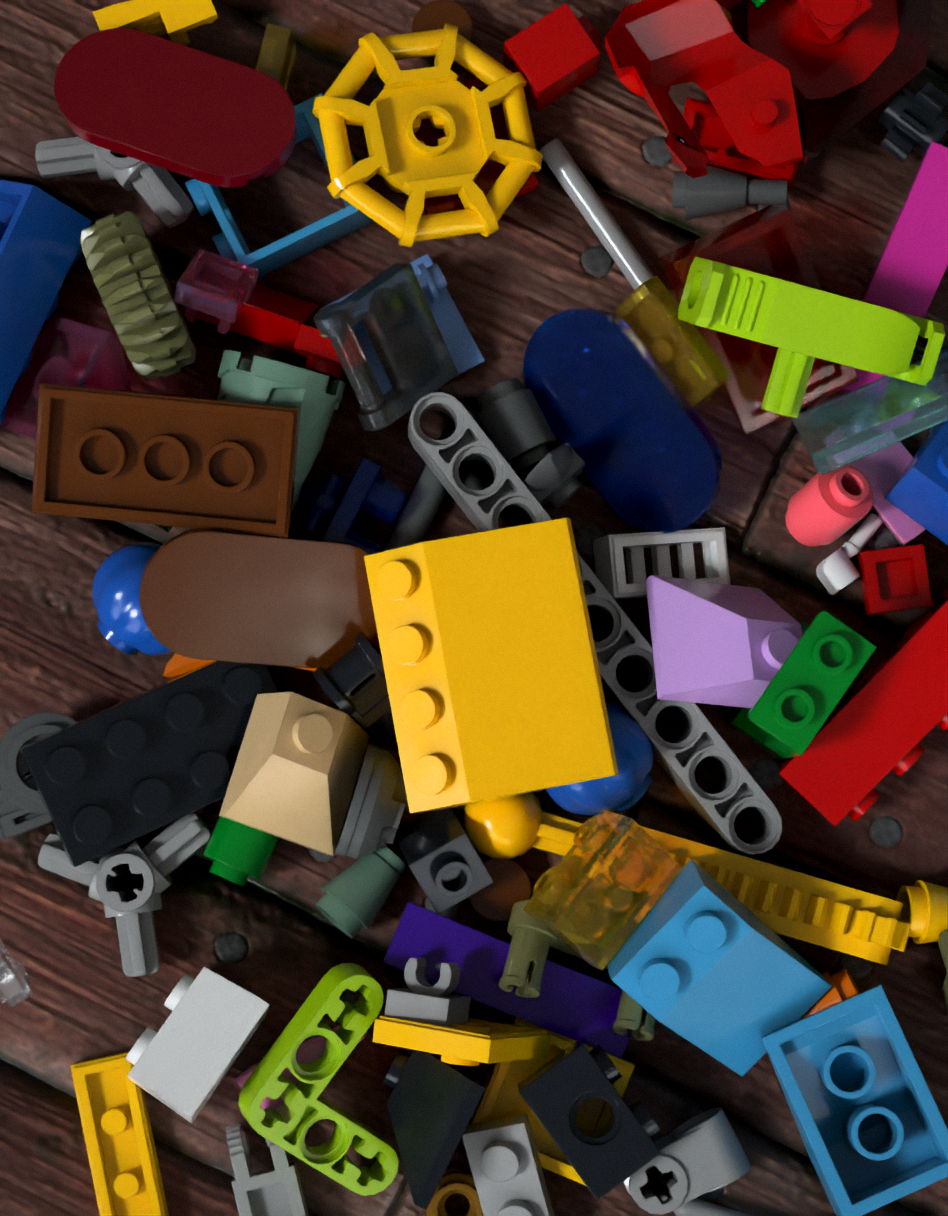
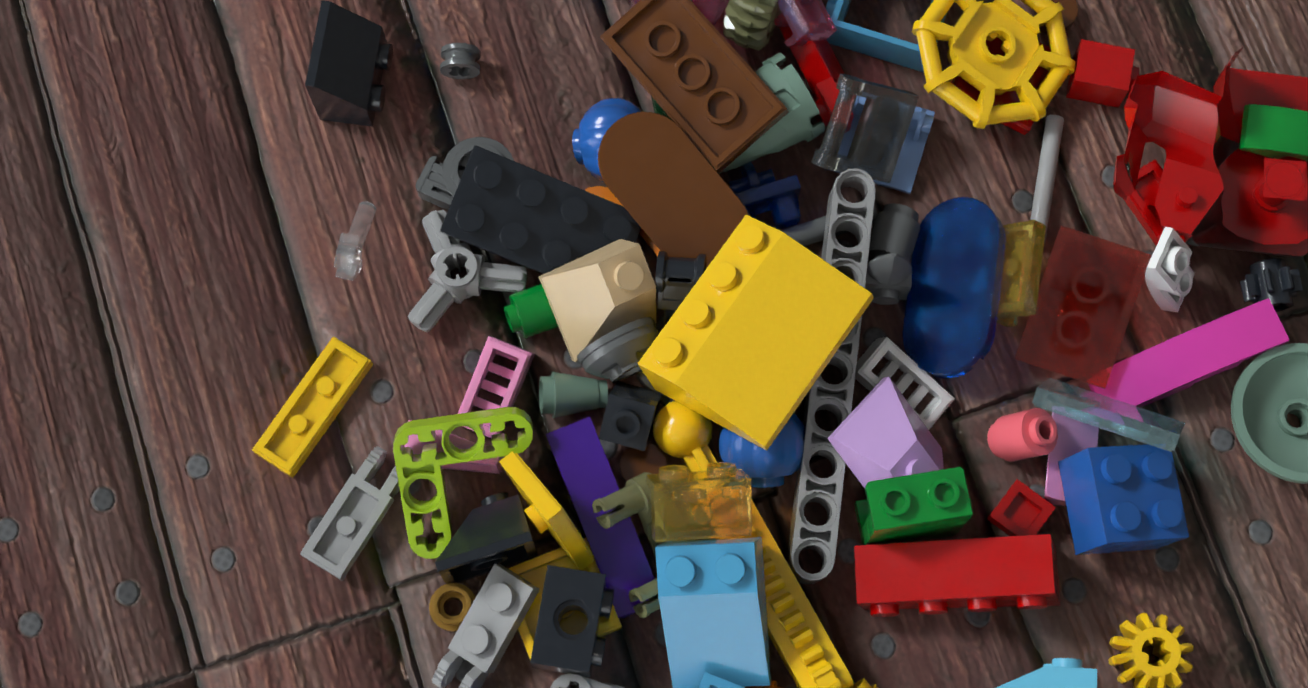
camera: 45 degrees right, 10 degrees down
white slope [126,967,269,1123] -> none
light grey tile [384,957,471,1026] -> none
dark grey cone [672,164,787,221] -> none
lime piece [678,257,945,418] -> none
white hand [816,513,883,595] -> none
none -> bright pink slope [458,336,535,438]
none -> white slope [1145,227,1195,313]

